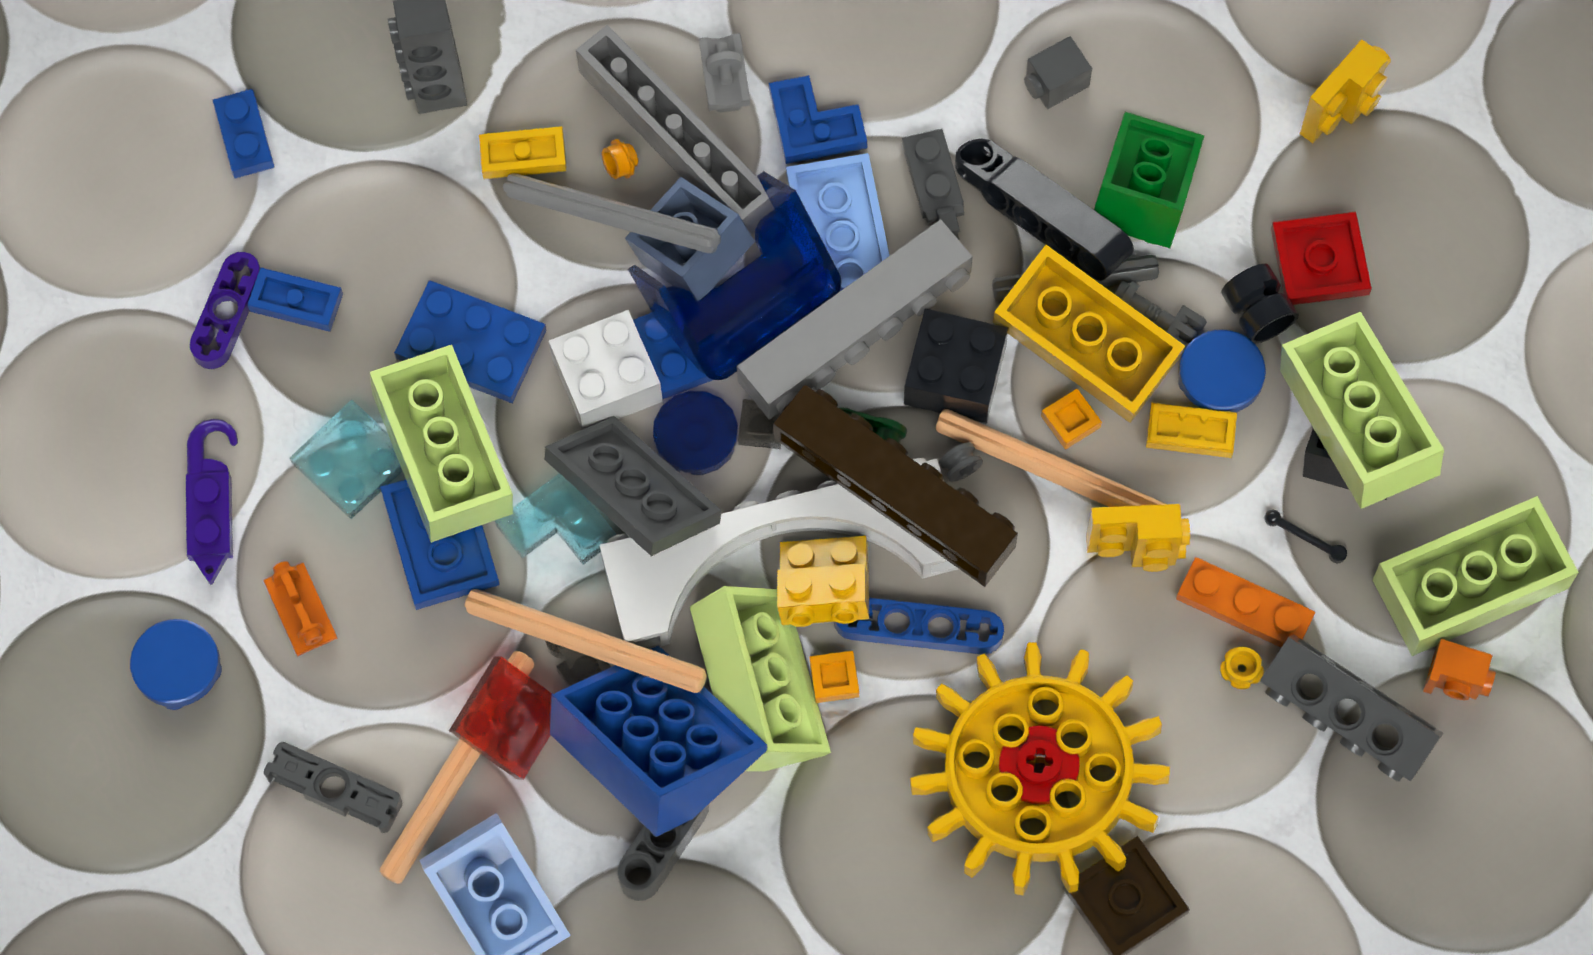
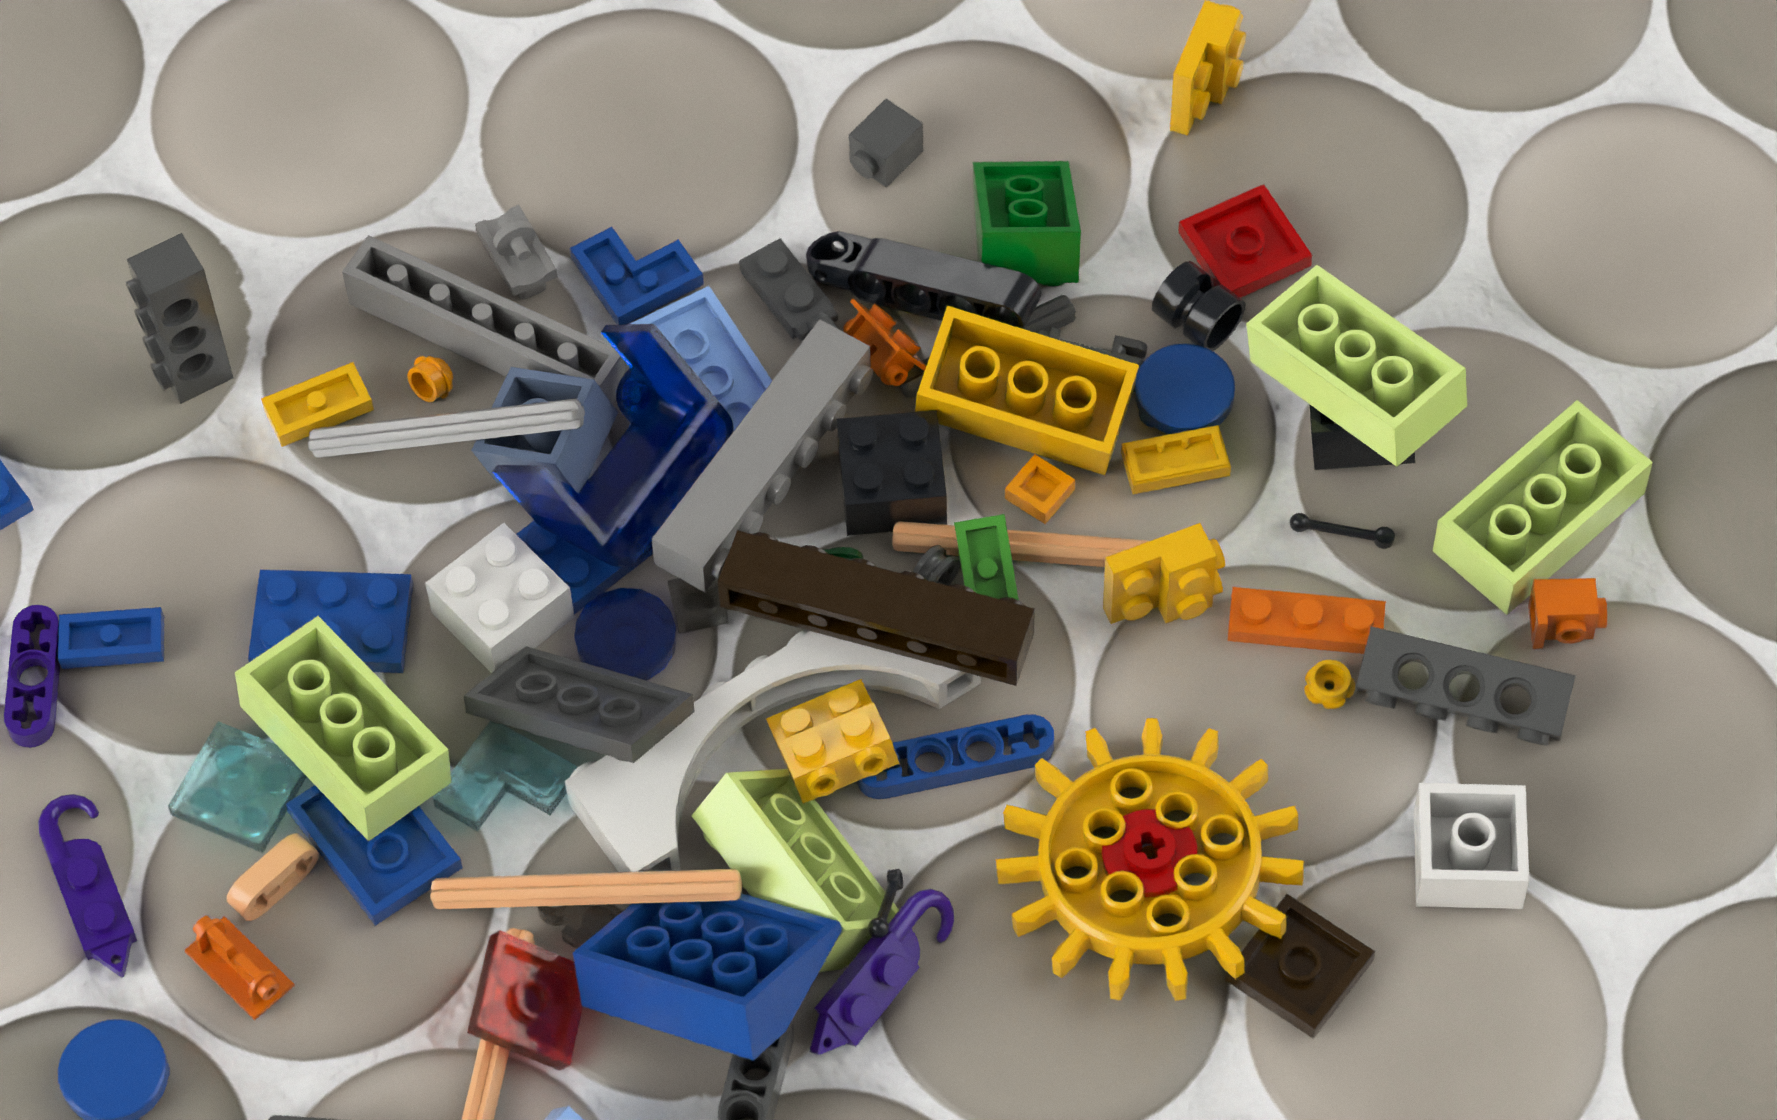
camera: 20 degrees left, 10 degrees down
light orange plate [809,651,859,703] -> none
none -> light nougat beam [227,833,319,921]
none -> dark purple plate [810,889,954,1055]
none -> orange hinge [843,298,926,386]
none -> black hinge [868,869,903,938]
none -> bright green plate [954,514,1019,600]
none -> white brick [1414,783,1529,909]

